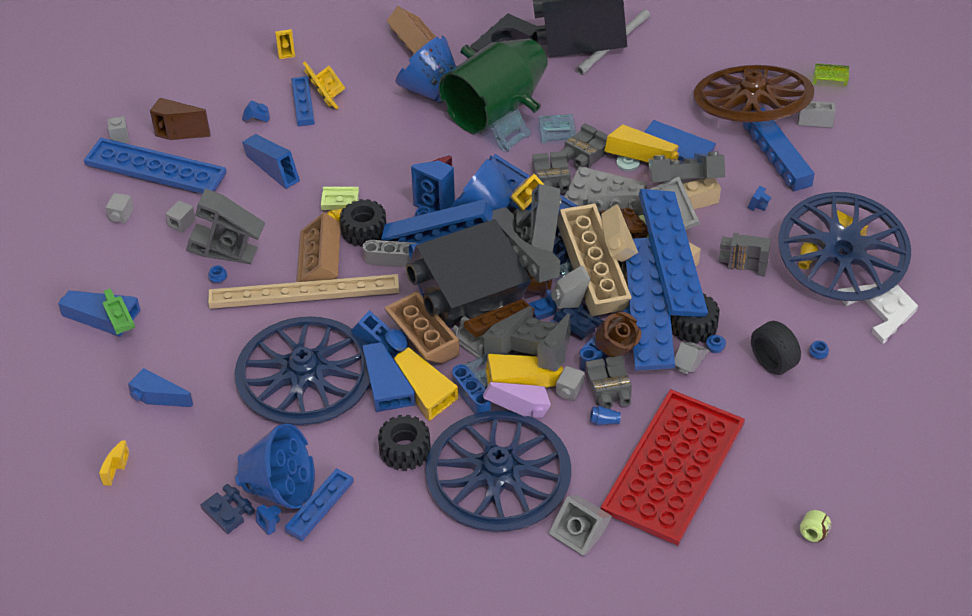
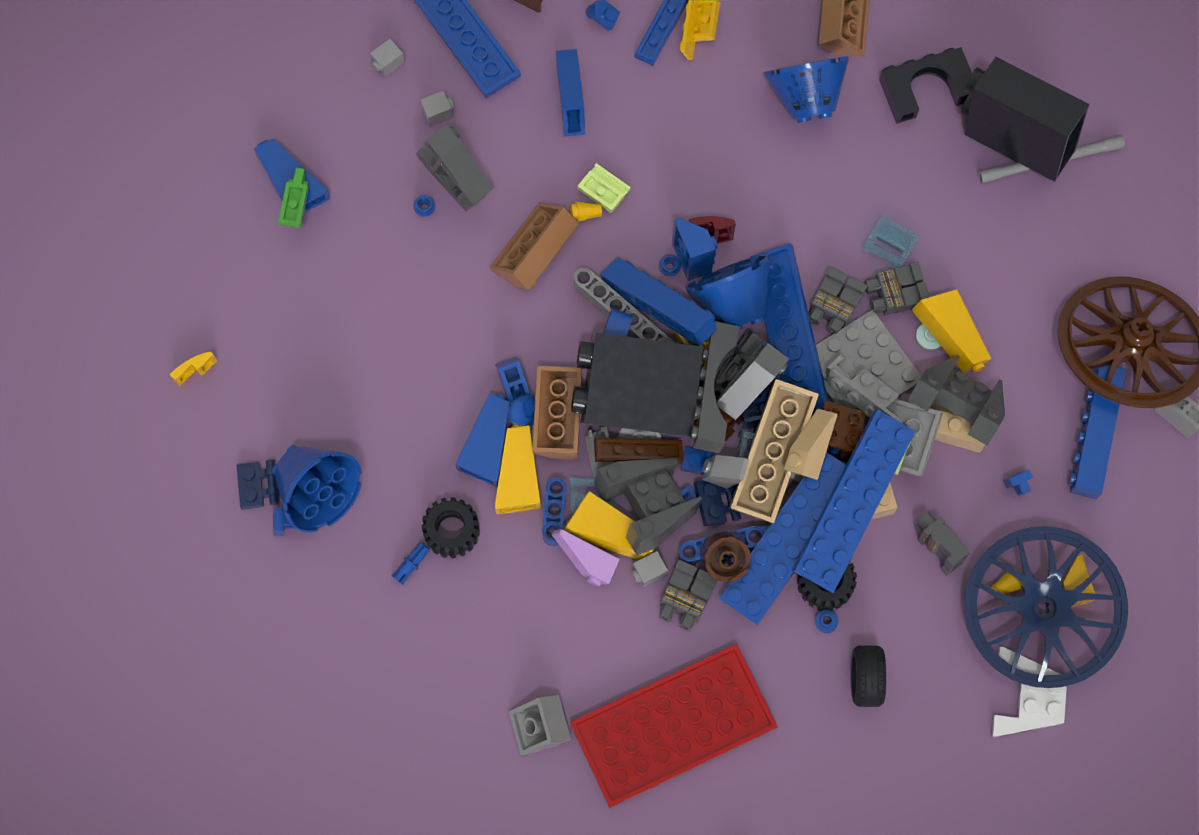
camera: 35 degrees right, 25 degrees up
blue slope [128,368,193,407] -> none
tan plate [208,274,399,309] -> none
dark blue wheel [235,316,370,425] -> none
blue plate [285,468,354,541] -> none
black tyre [340,199,387,247] -> none
dark blue wheel [426,411,571,532] -> none
dark green piece [439,39,548,134] -> none
clear light blue plate [490,108,531,153] -> none
yellow slope [510,174,544,211] -> none
blue cone [590,405,621,425] -> none
blue tile [644,120,716,162] -> none
light grey slope [675,342,709,374] -> none
blue plate [809,340,829,359] -> none
none -> blue axle [391,542,430,585]

